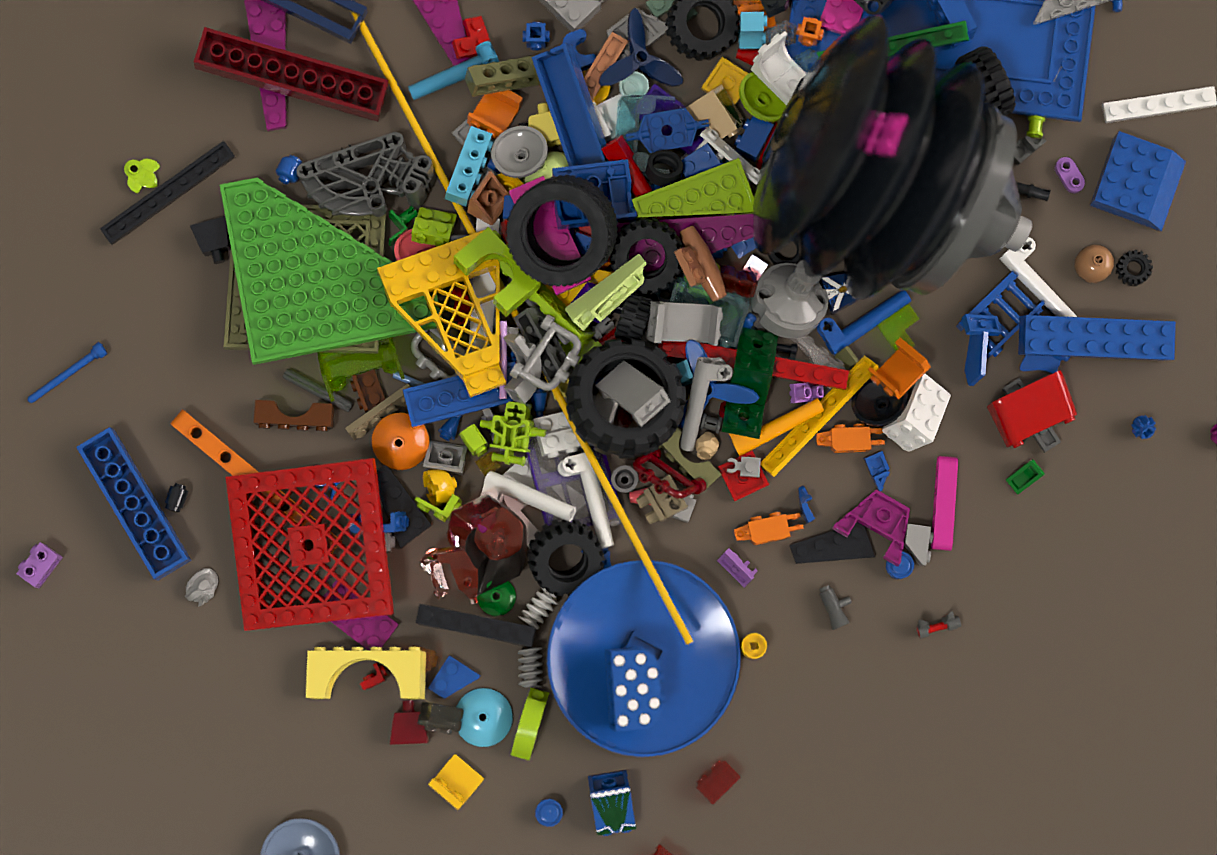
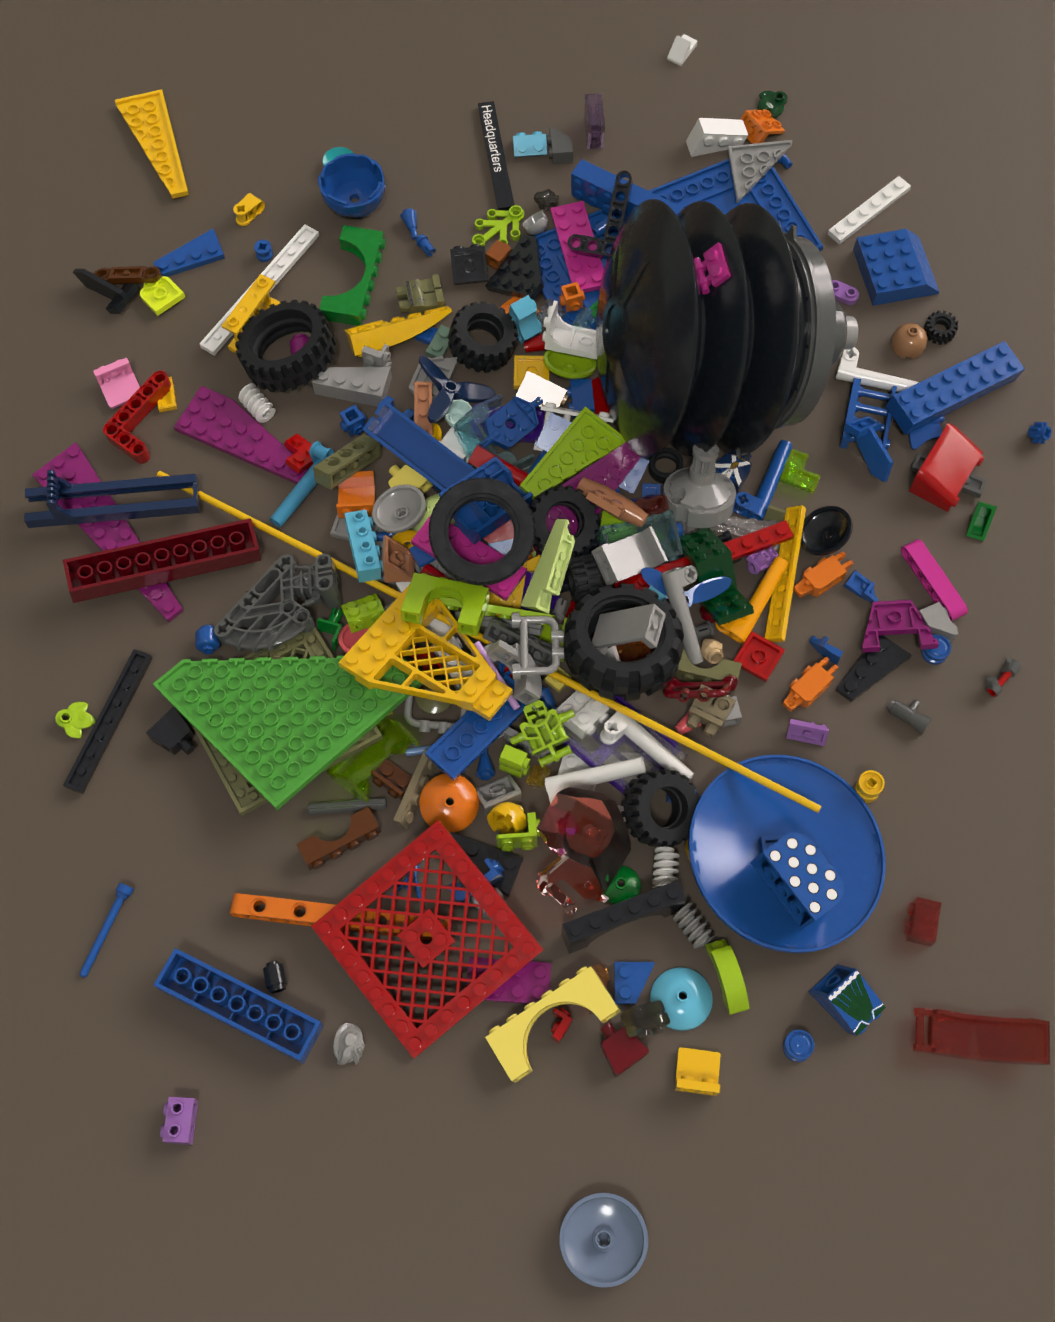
camera: 30 degrees left, 15 degrees down
flat silver plant [611,465,638,493] -> none
black tyre [645,150,683,187] -> none
light grey plate [727,457,761,478] -> none
orange panel [868,337,931,400] -> none
white bracket [882,374,951,452] -> none

